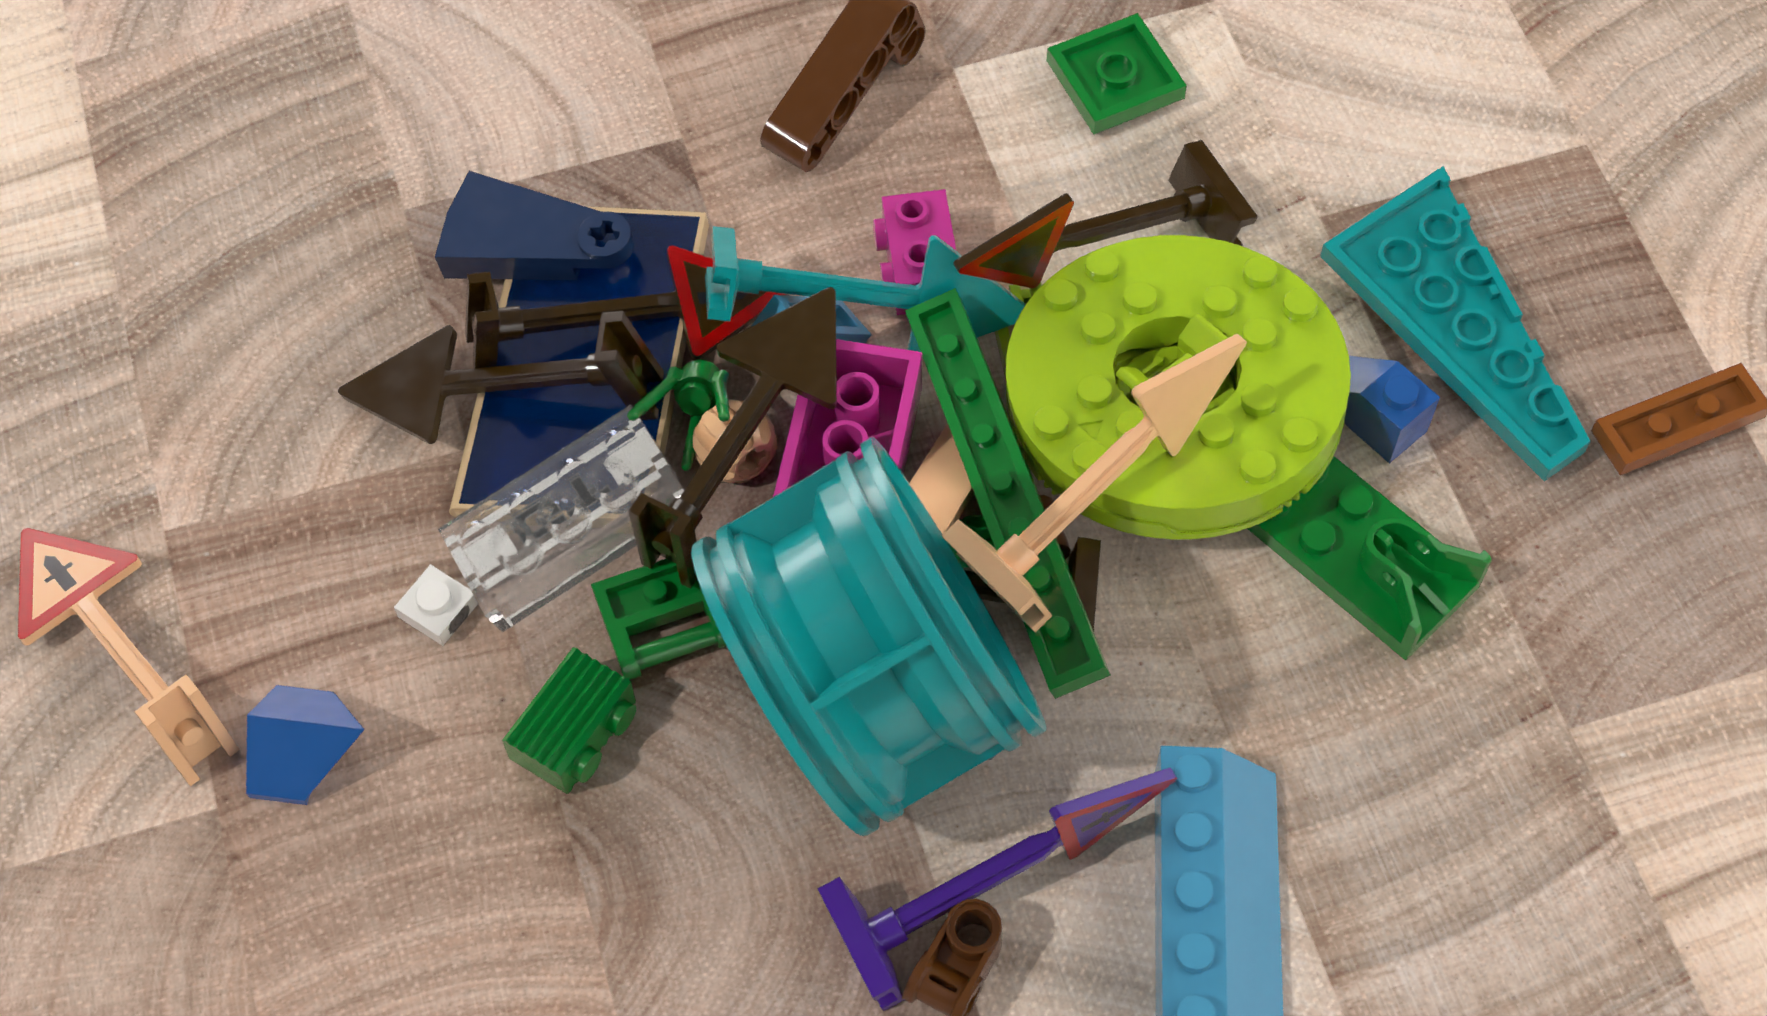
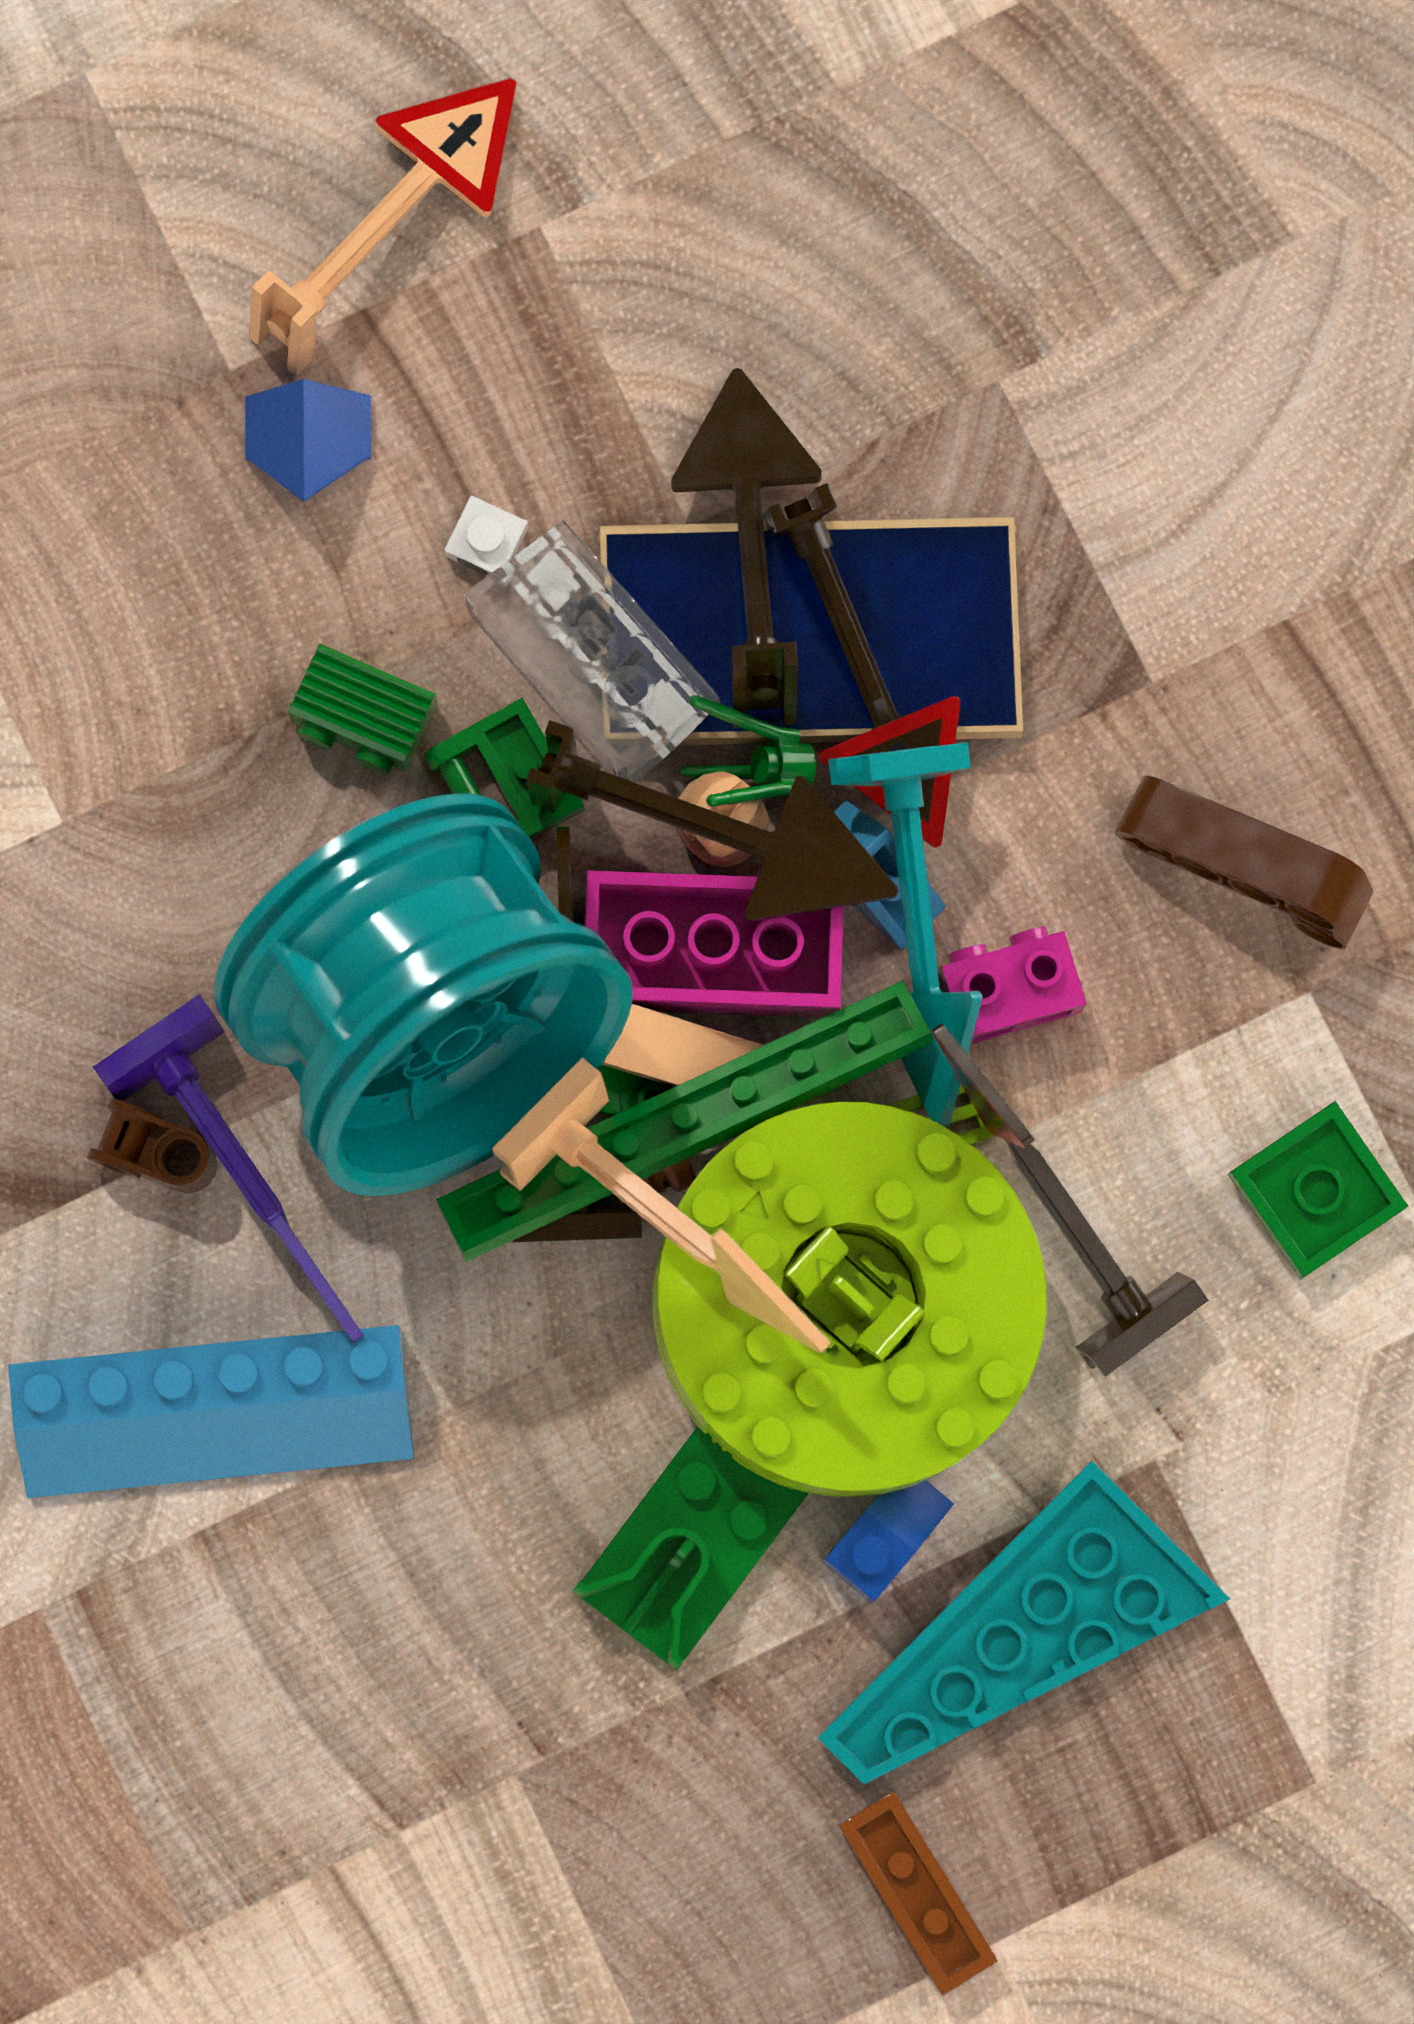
camera: 75 degrees right, 20 degrees up
dark blue piece [435,171,635,280] -> none

